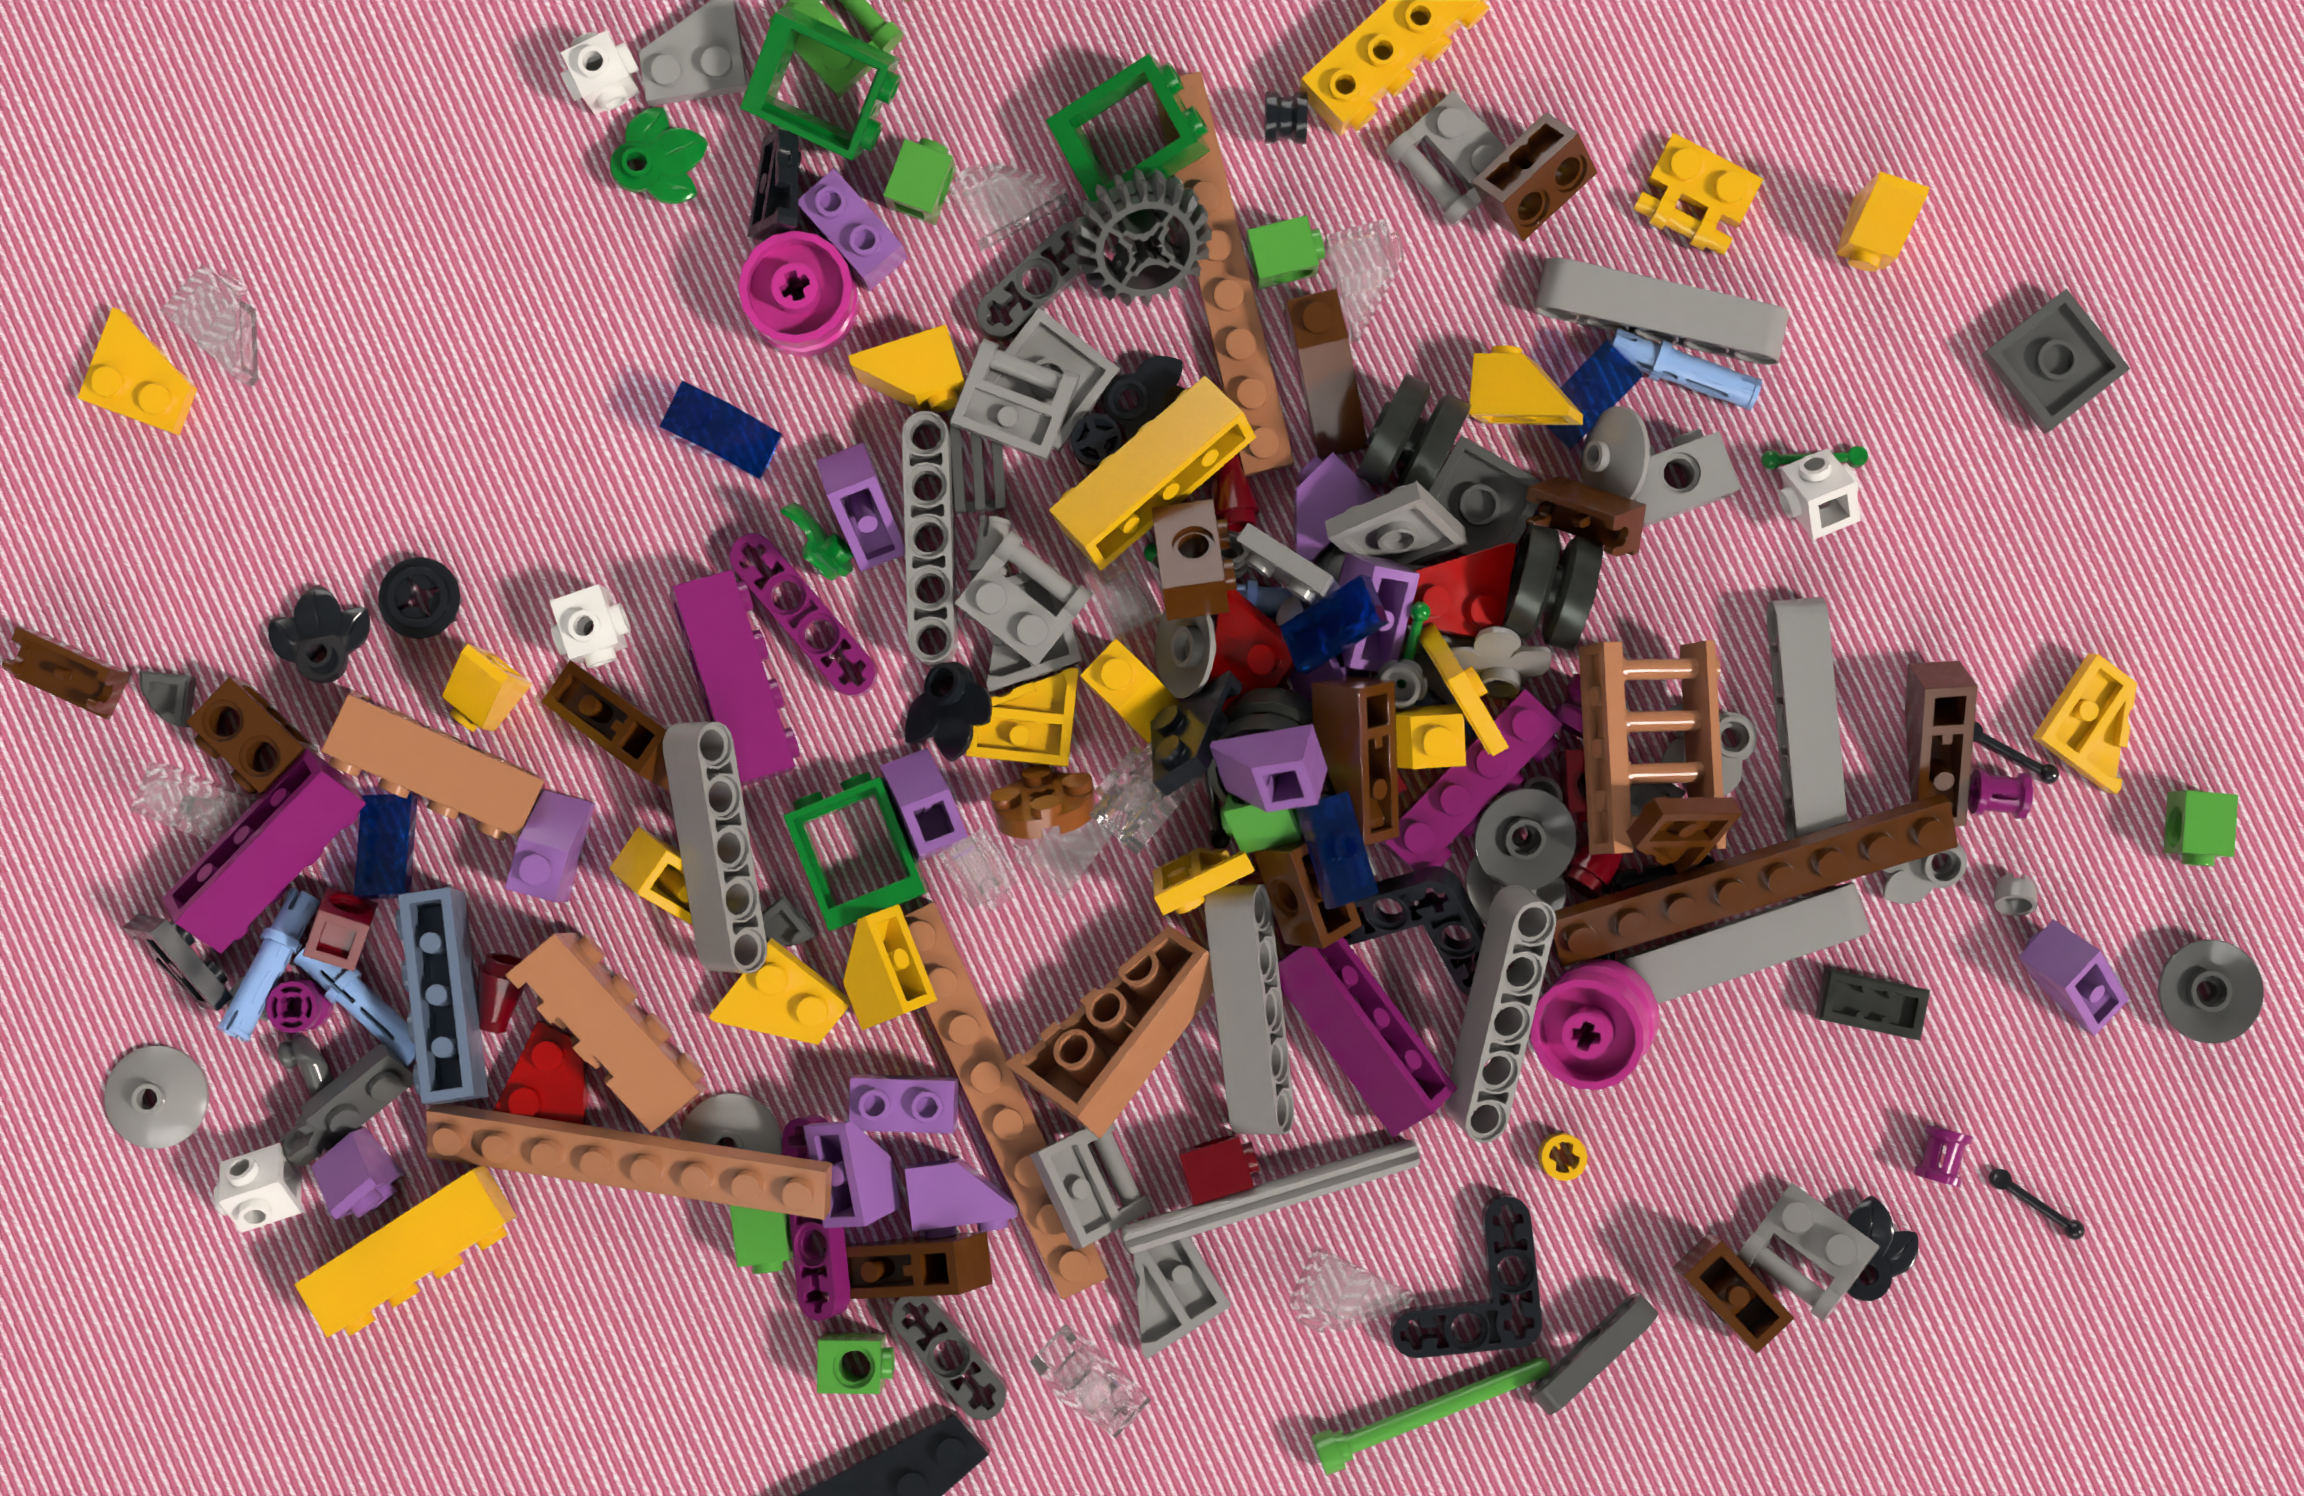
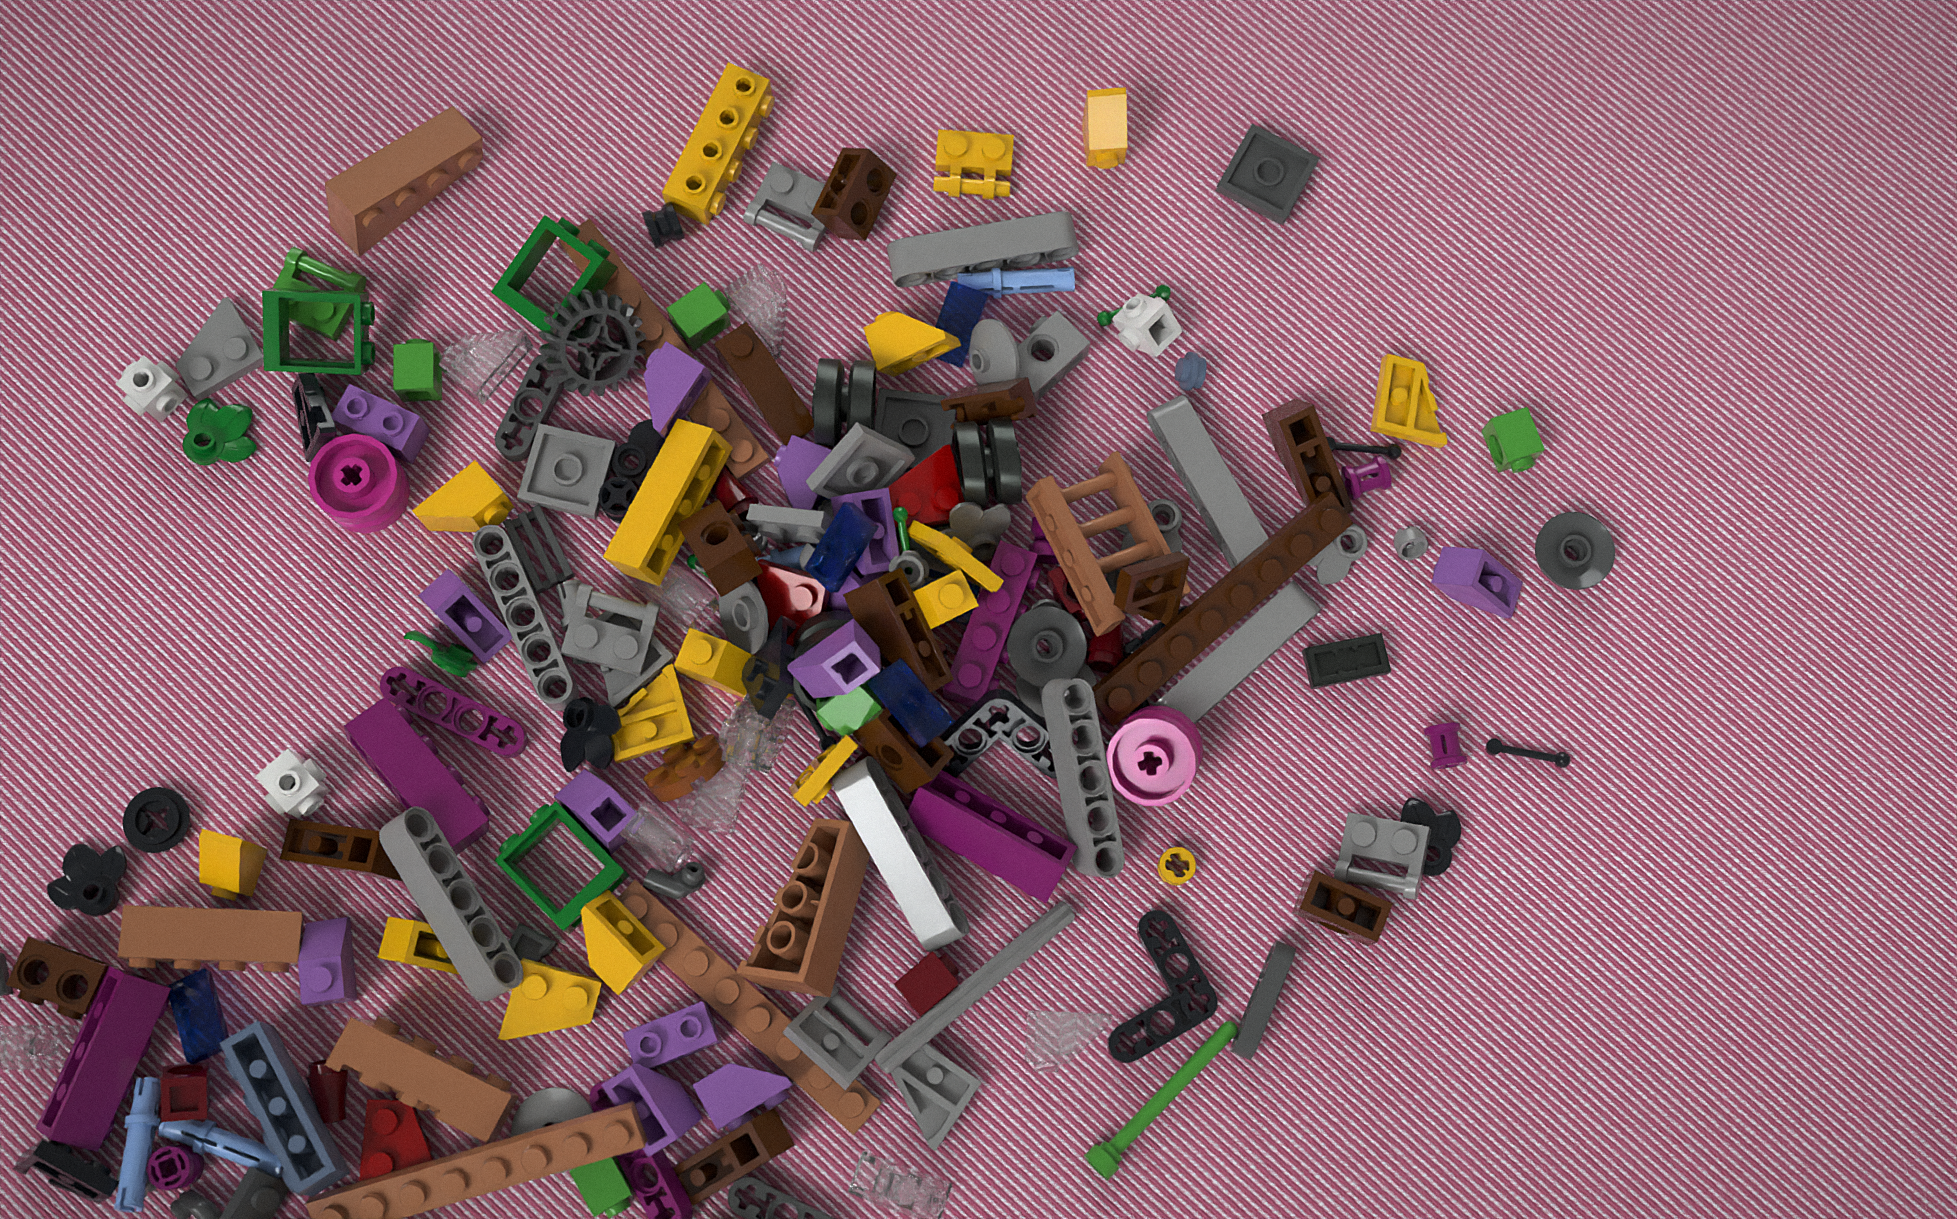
camera: 30 degrees left, 10 degrees down
clear blue slope [659,381,783,480] -> none
light grey plate [950,339,1081,462] -> none
none -> dark grey arm [643,862,706,899]
none -> medium lavender slope [644,341,713,439]
none -> sand blue plate [1175,351,1207,391]

